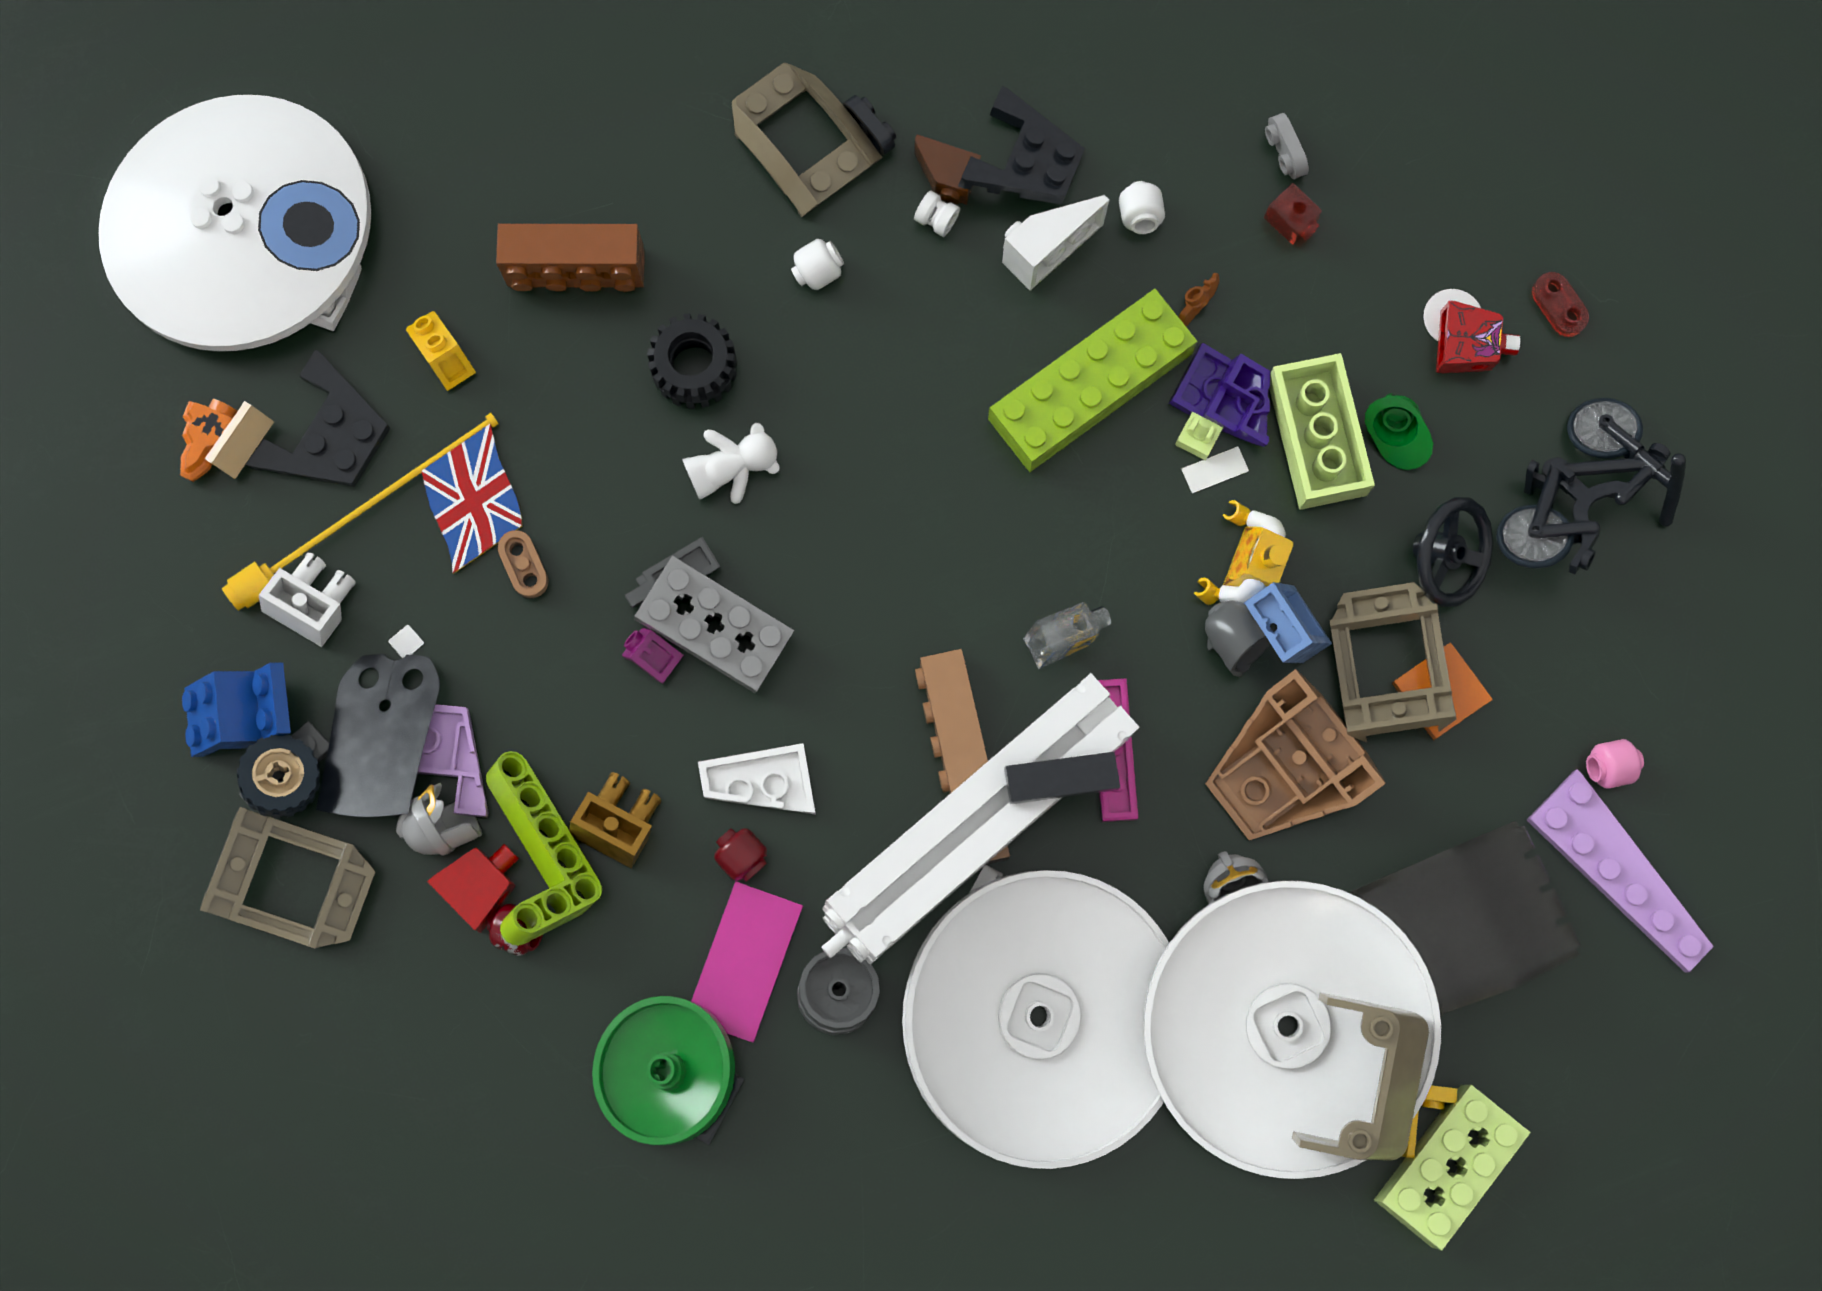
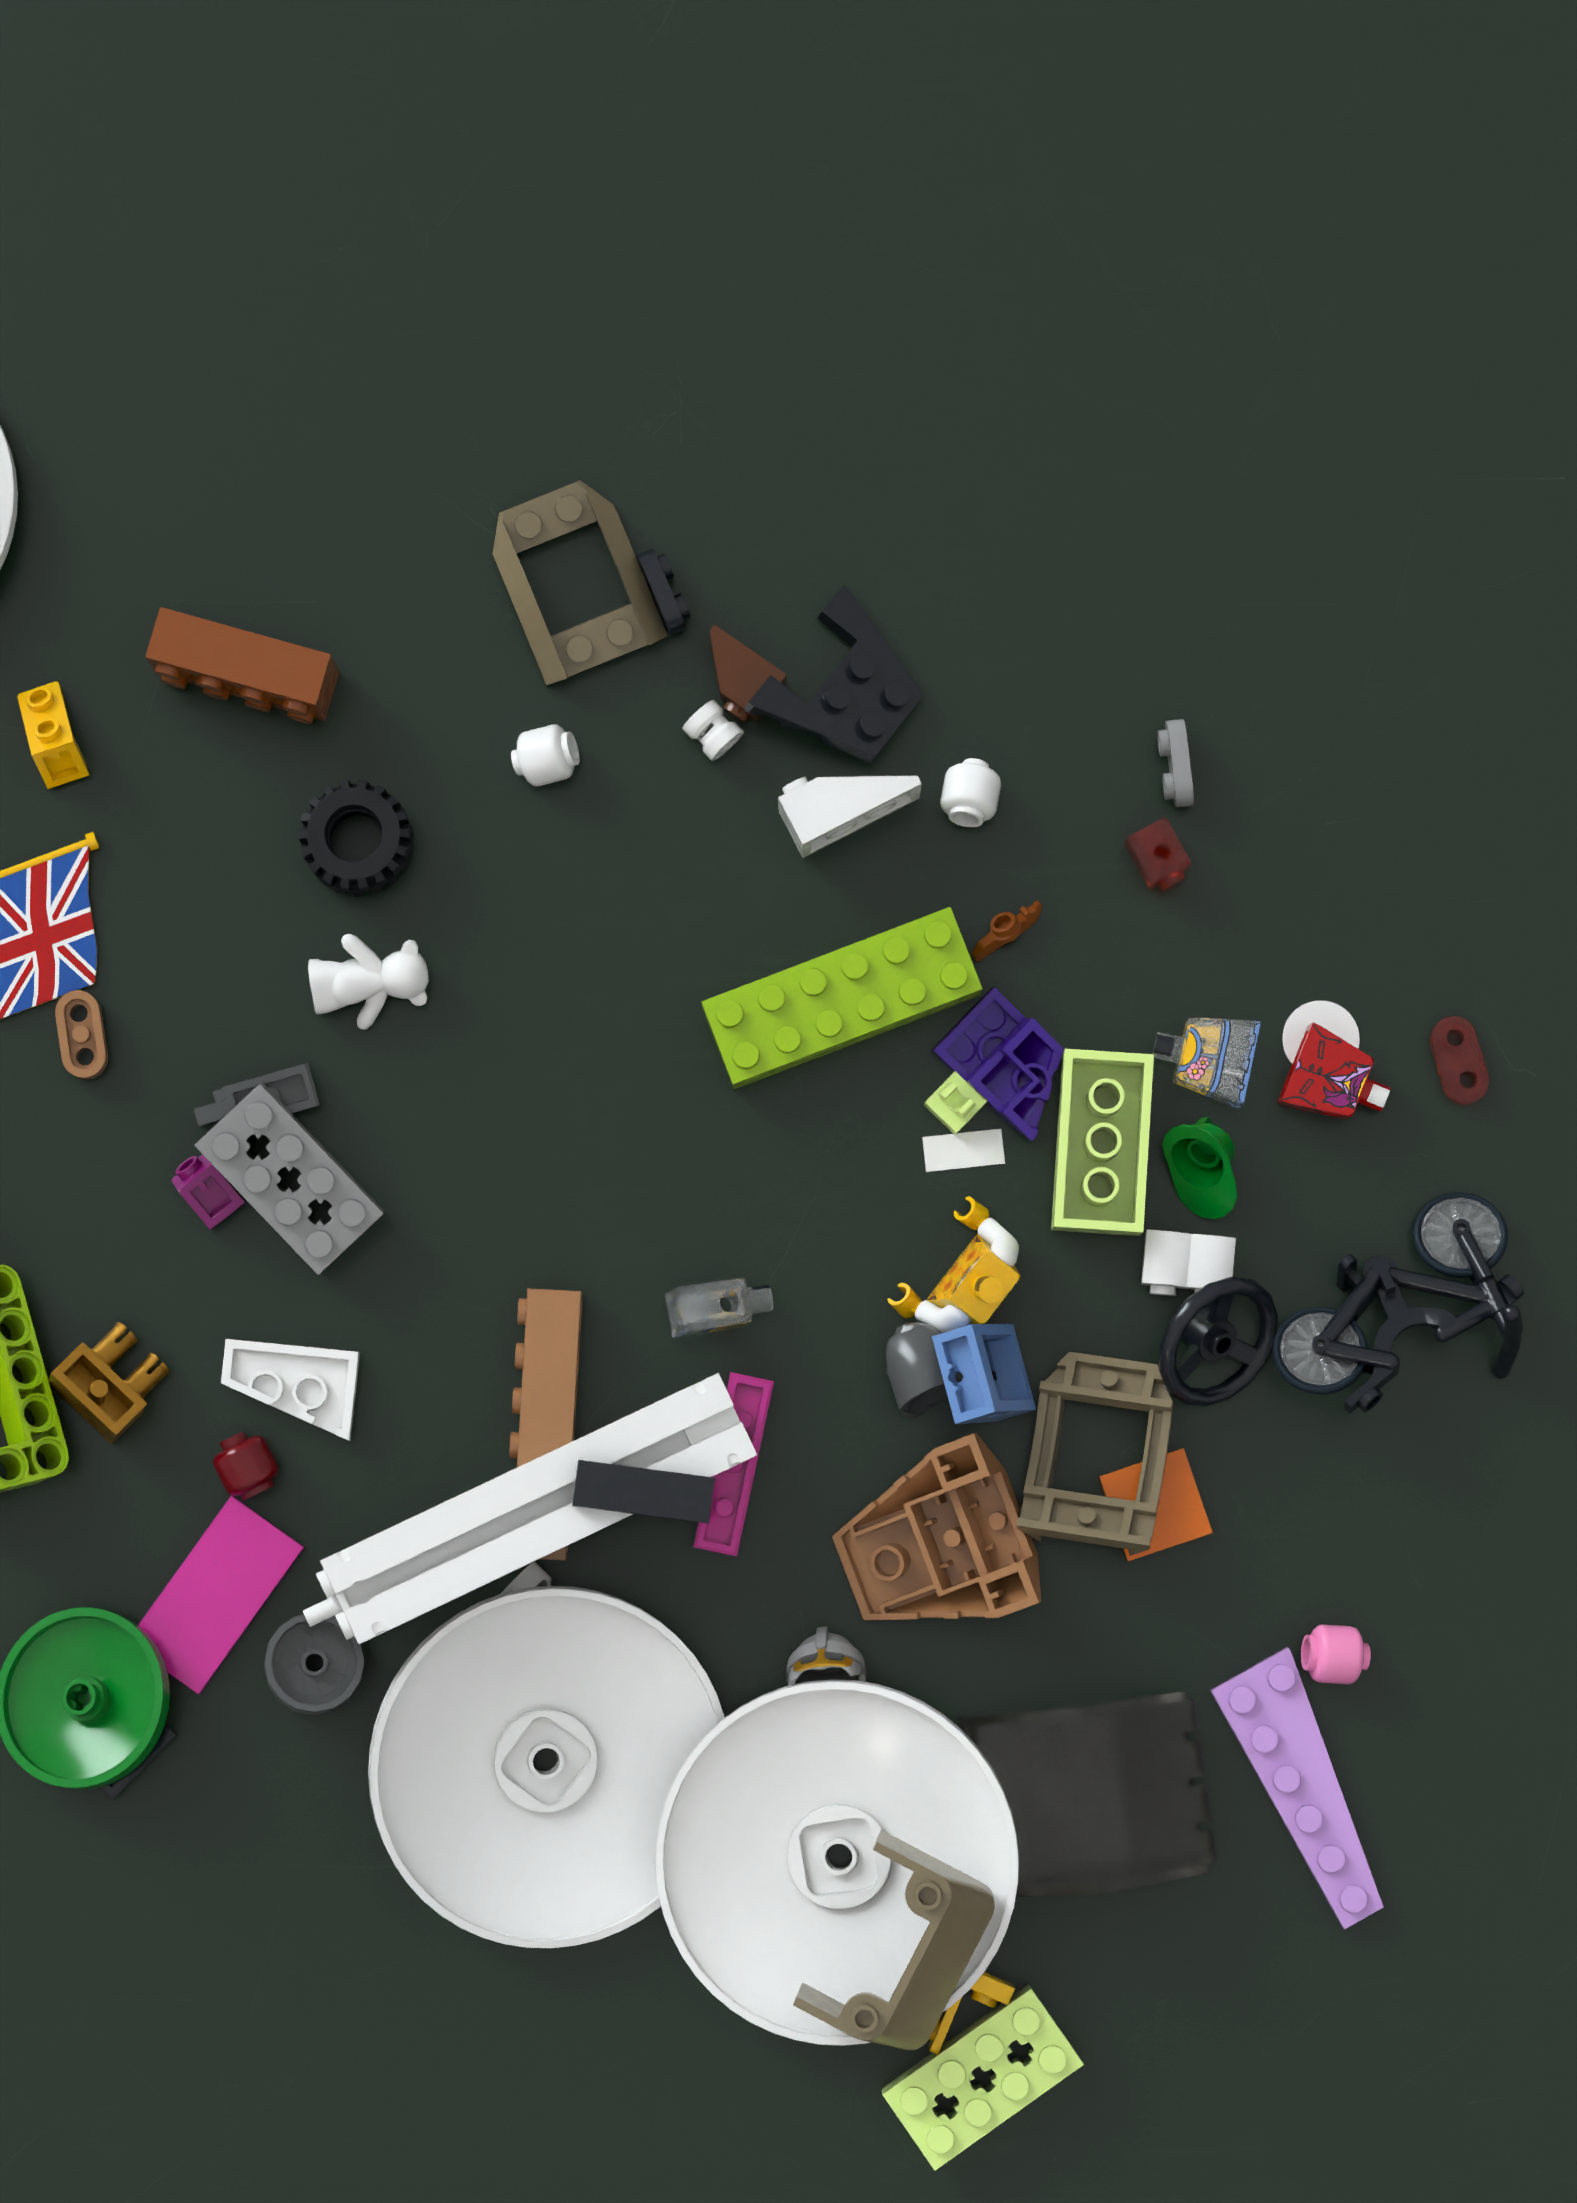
camera: 20 degrees right, 5 degrees up
none -> white brick [1141,1230,1236,1296]
none -> clear torso [1152,1018,1261,1108]

